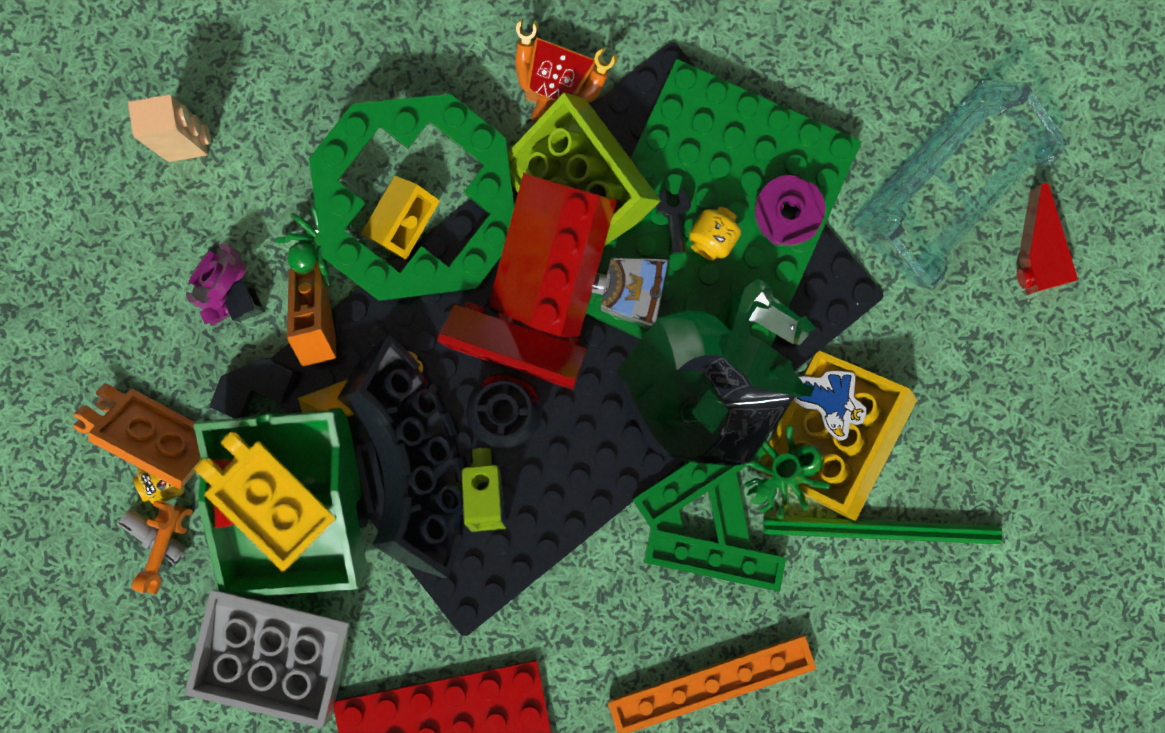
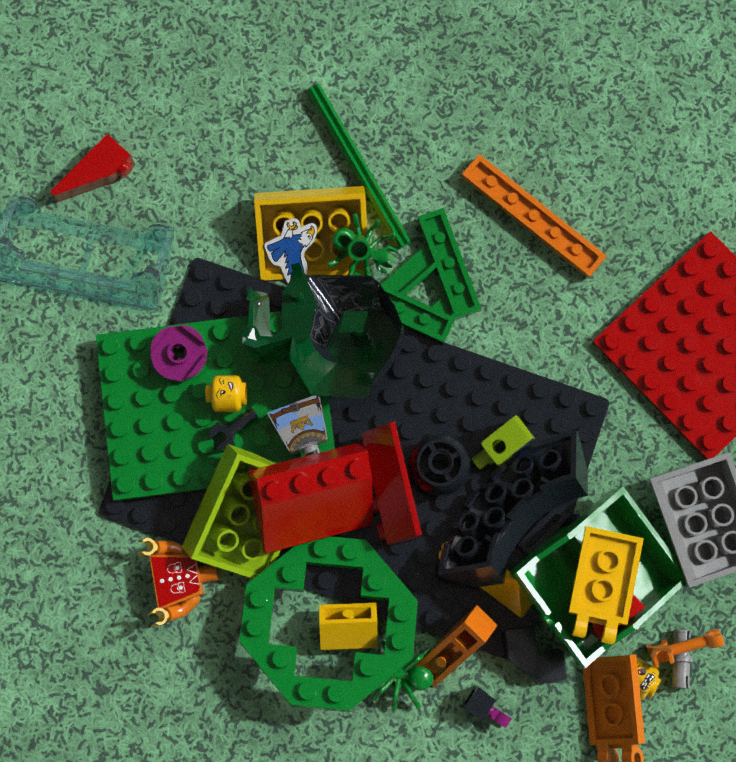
camera: 120 degrees left, 5 degrees down
magenta plate [186,243,247,310] -> none

